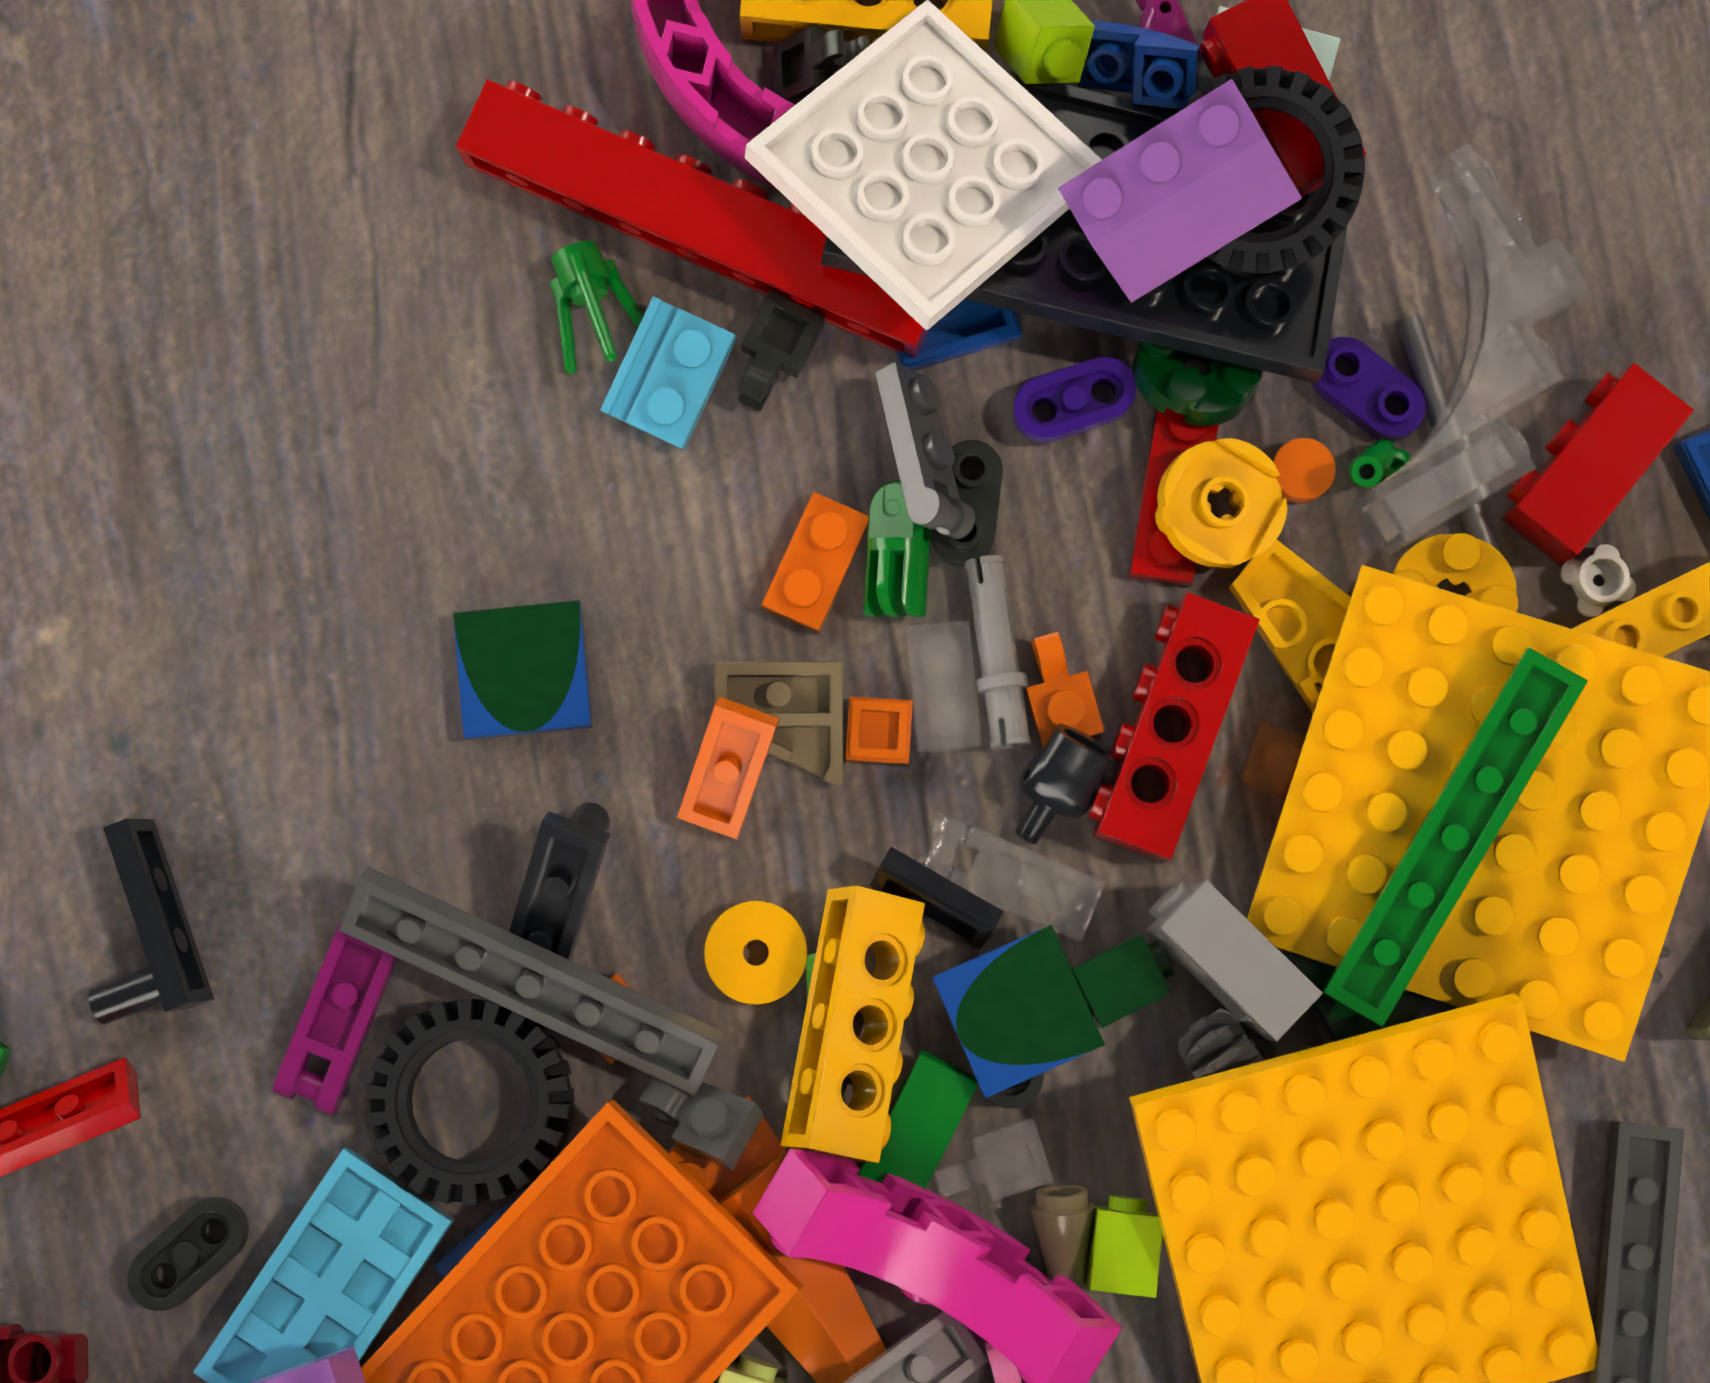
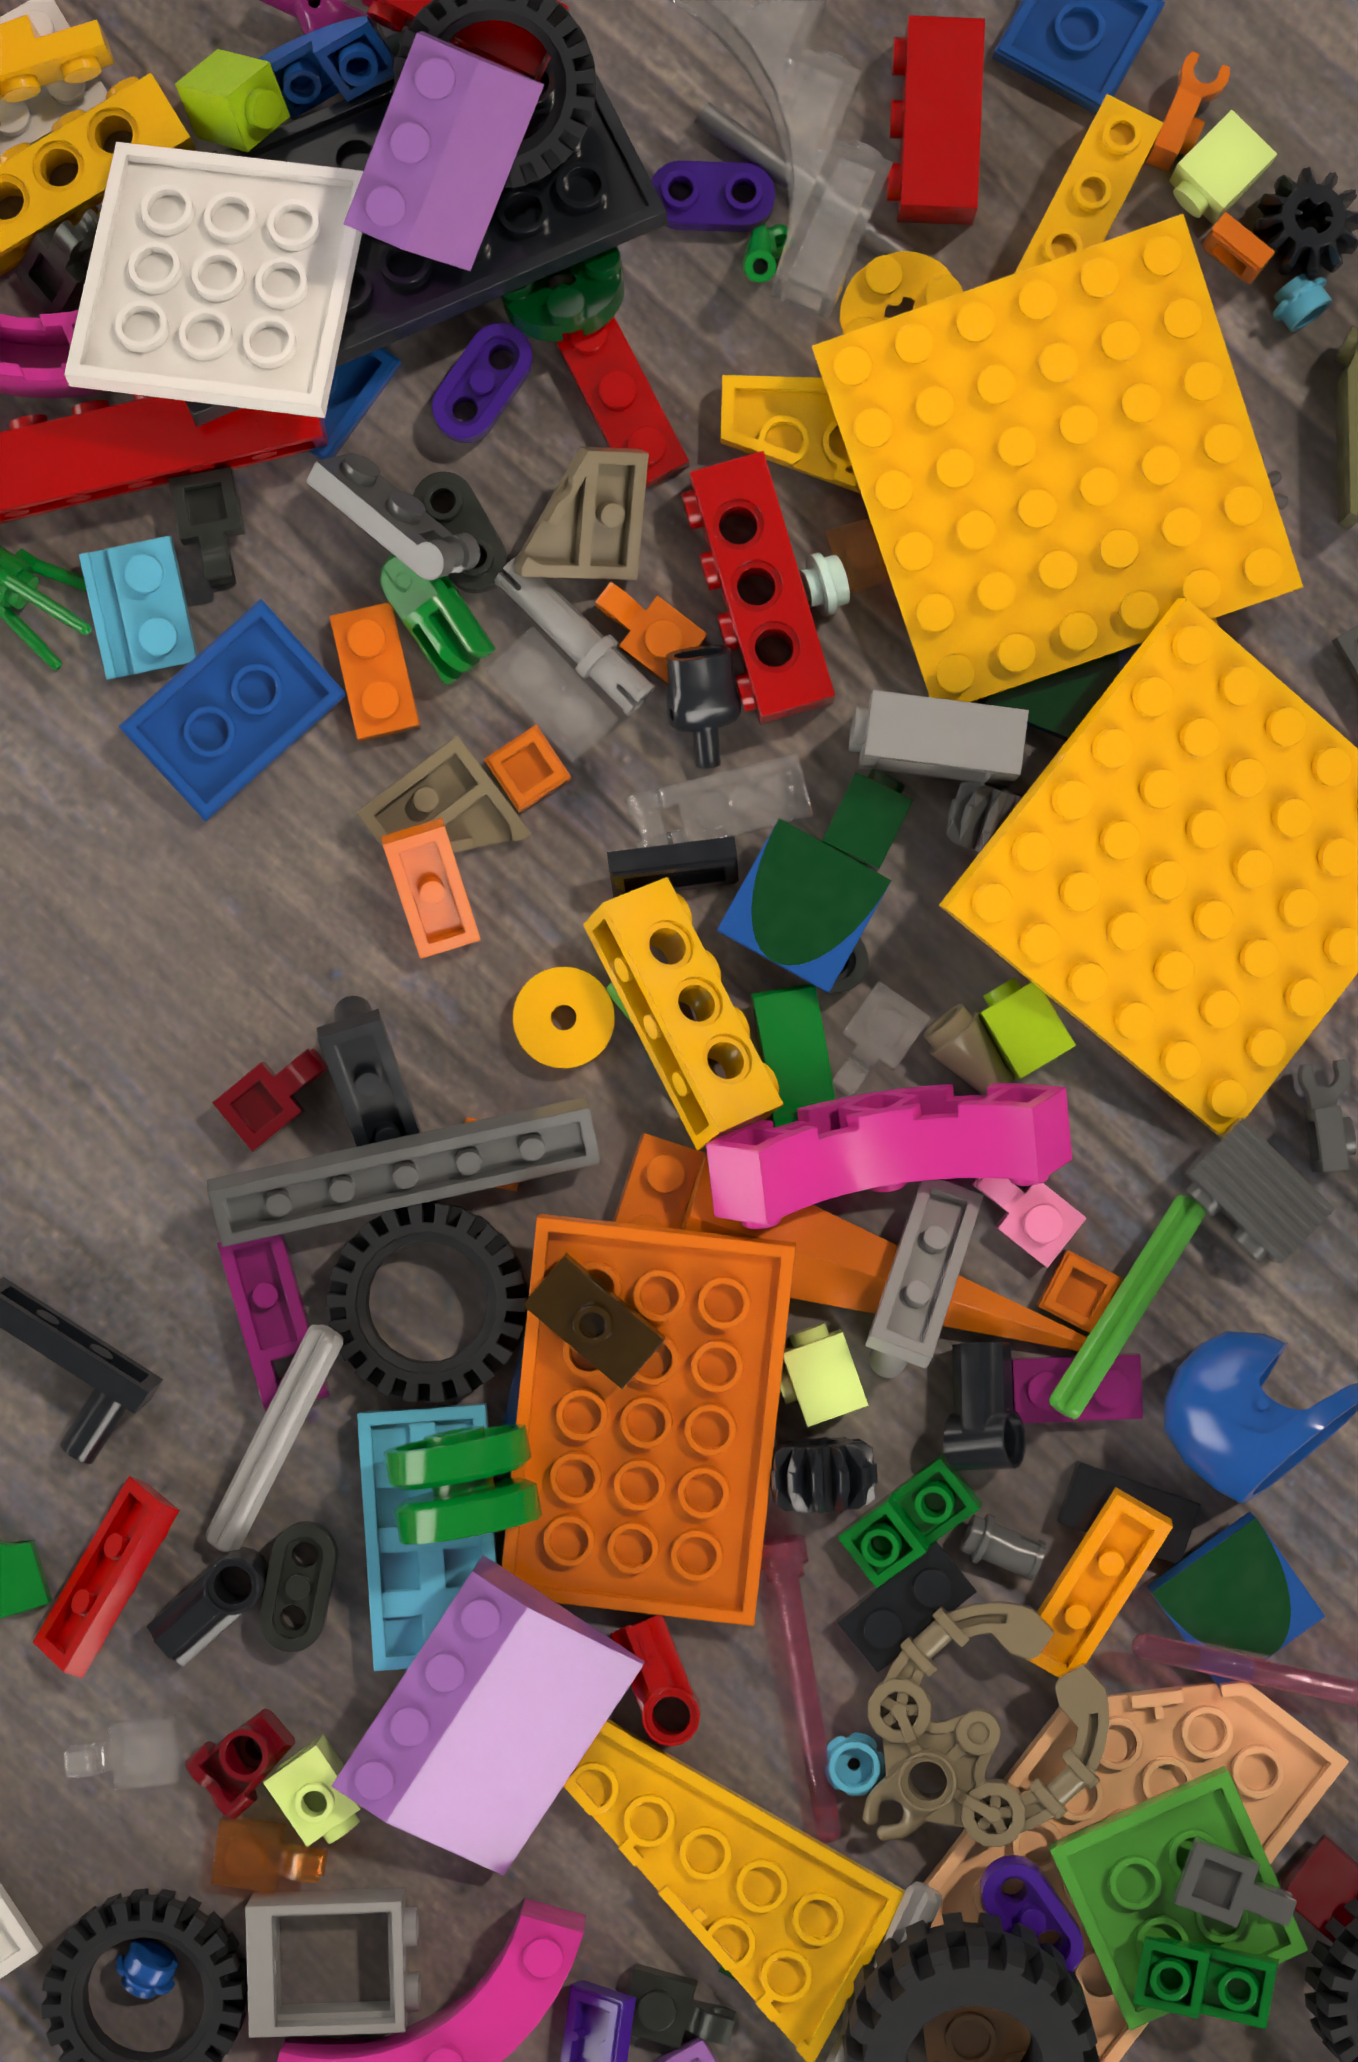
camera: 35 degrees left, 5 degrees up
dark green tile [453,600,593,740] -> none
dark grey plate [639,1078,764,1171] -> none
yellow plate [1155,438,1287,568] -> none
orange tile [1272,438,1336,504] -> none
green plate [1323,647,1588,1027] -> none
white plate [1561,544,1636,618] -> none
none -> blue tile [118,599,347,822]
none -> black piece [146,1547,269,1667]
none -> light grey axle [206,1324,343,1553]
none -> dark red plate [212,1048,328,1152]
none -> green wheel [384,1424,542,1545]
none -> dark tan wing [513,446,649,580]
none -> dark brown plate [523,1252,666,1389]
none -> light aqua plate [799,552,850,617]

